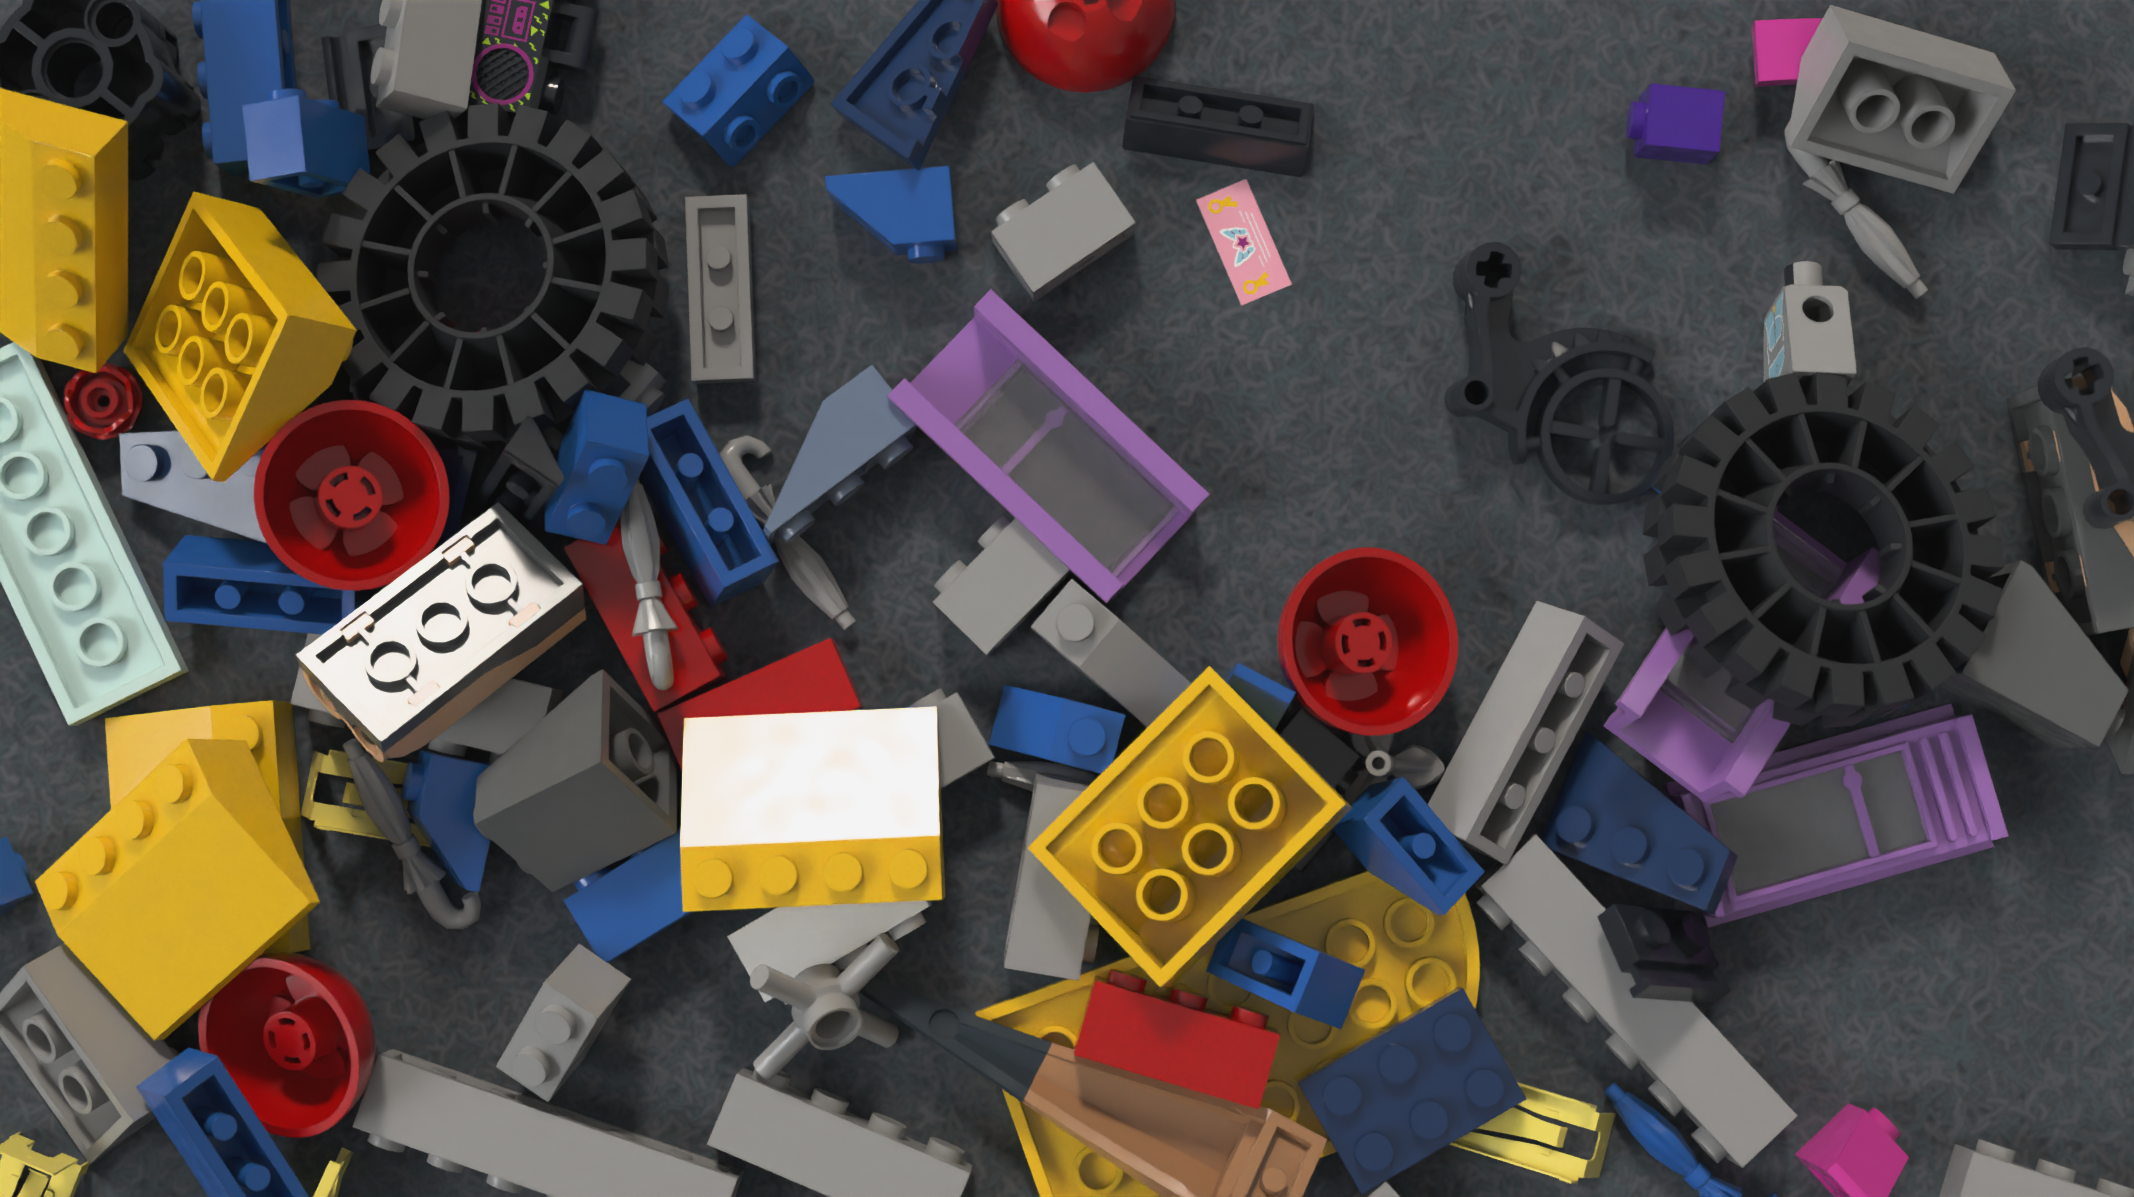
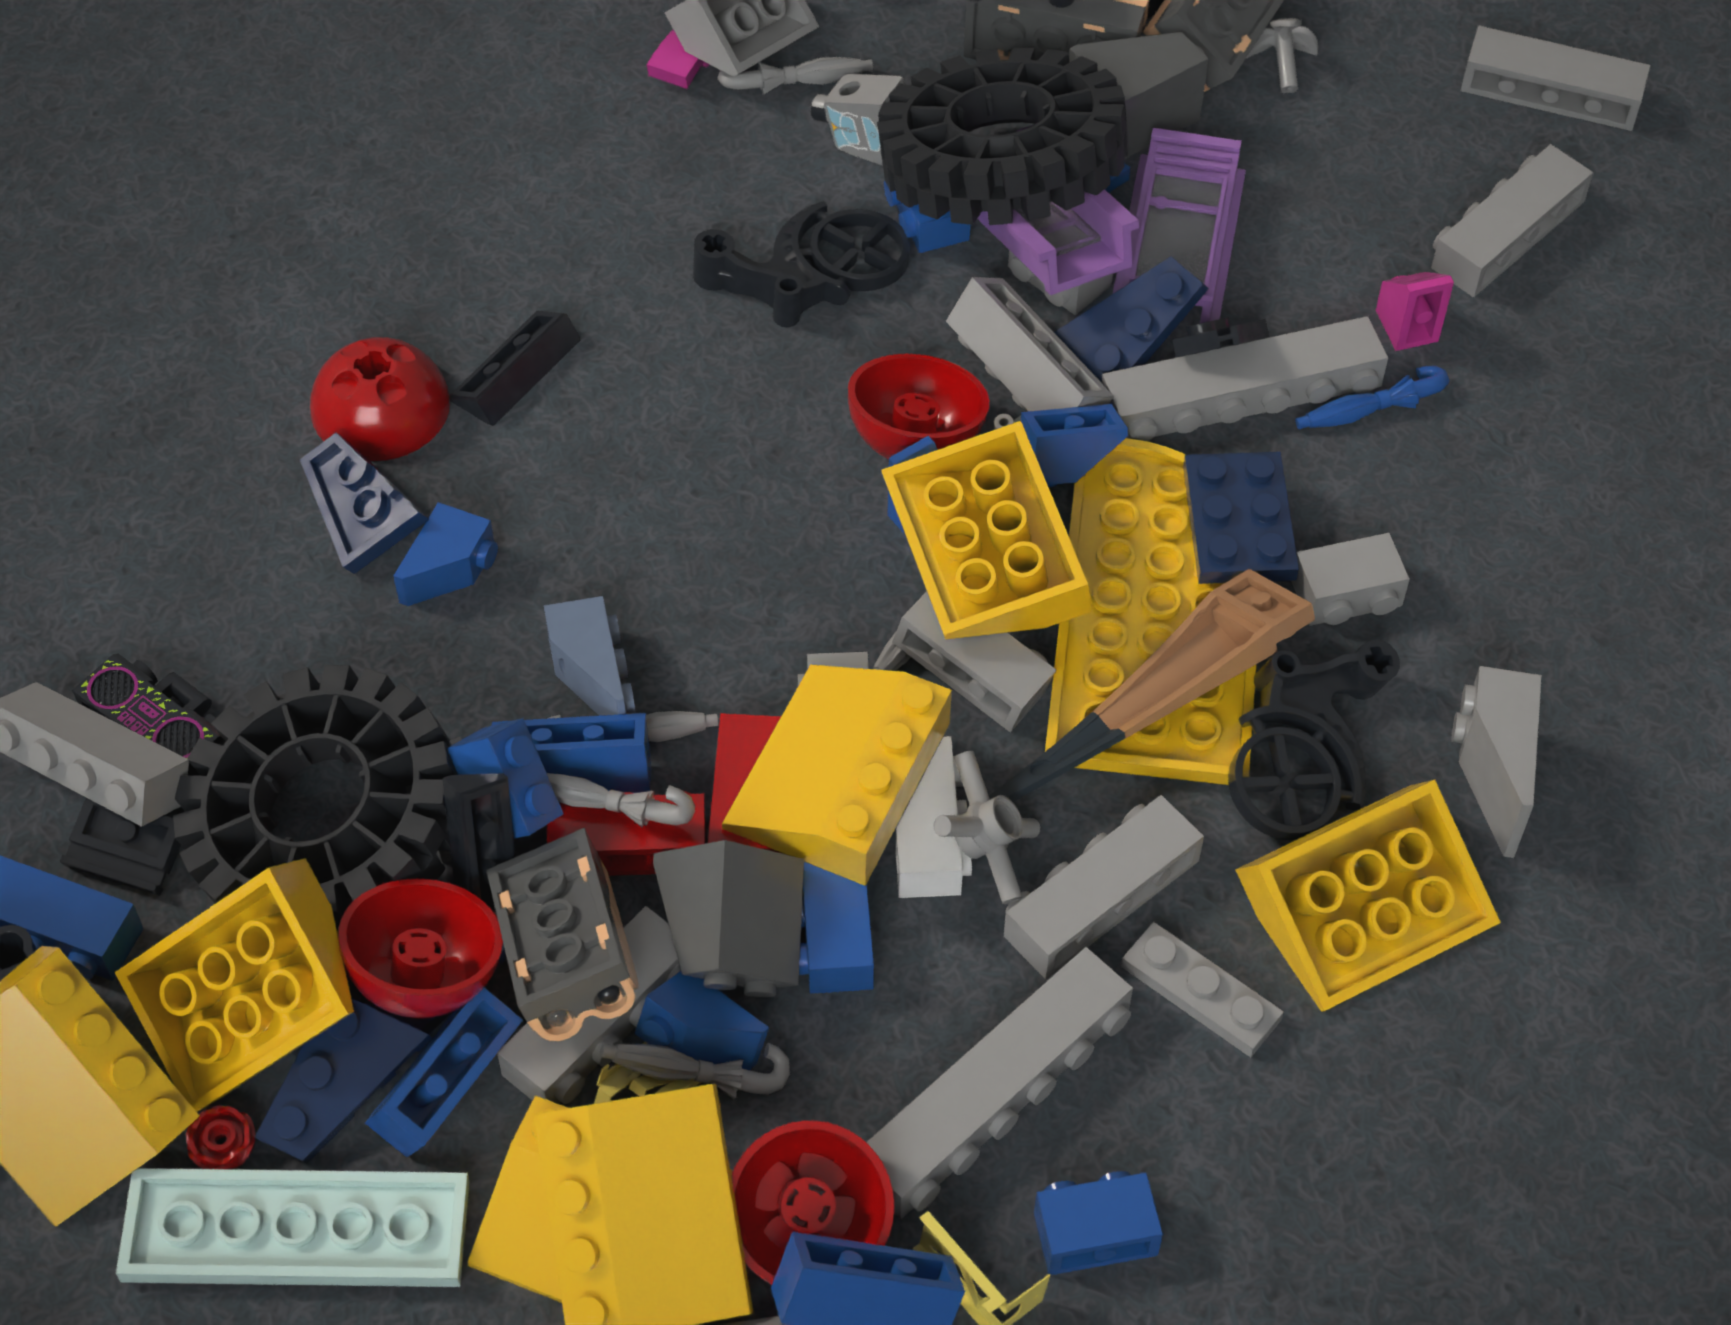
camera: 65 degrees left, 30 degrees down
blue brick [242,89,370,199] -> none
light grey brick [496,944,631,1102] -> none
blue bracket [662,14,814,167] -> none
light grey plate [685,194,756,384] -> none
piece [887,289,1209,604] -> none
light grey brick [933,516,1071,657] -> none
blue slope [989,685,1125,774] -> none
light grey brick [991,162,1136,302] -> none
light grey slope [1031,579,1192,728] -> none
red brick [1074,969,1280,1109] -> none
bright pink sticker [1196,179,1292,306] -> none
blue slope [1206,918,1365,1029] -> none
light yellow piece [1449,1082,1615,1184] -> none
dark purple brick [1626,83,1725,165] -> none

